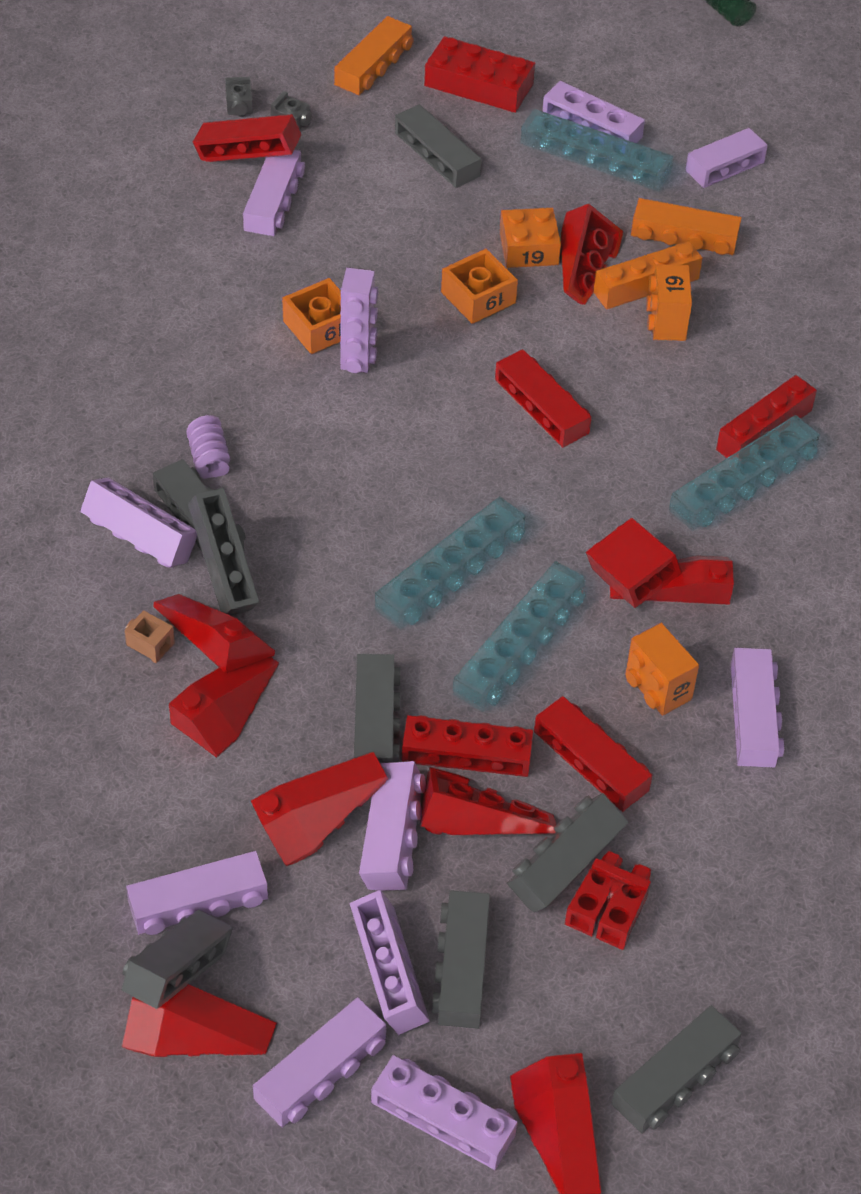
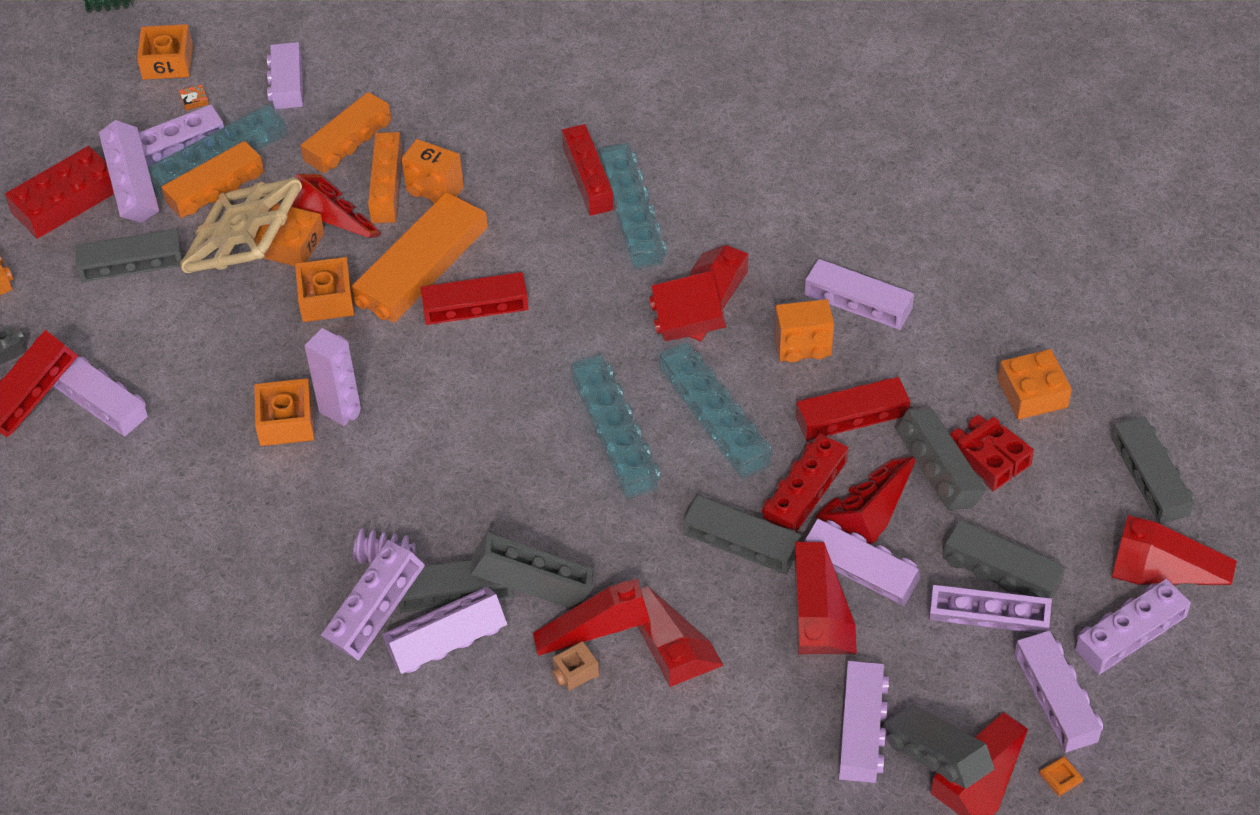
camera: 60 degrees left, 0 degrees up
none -> lavender brick [99,120,159,222]
none -> orange brick [137,24,193,80]
none -> orange brick [161,141,264,218]
none -> tile [179,84,209,111]
none -> tan plate [180,177,302,273]
none -> lavender brick [321,540,425,661]
none -> orange brick [351,192,488,323]
none -> orange brick [997,349,1072,420]
none -> orange tile [1039,756,1084,797]

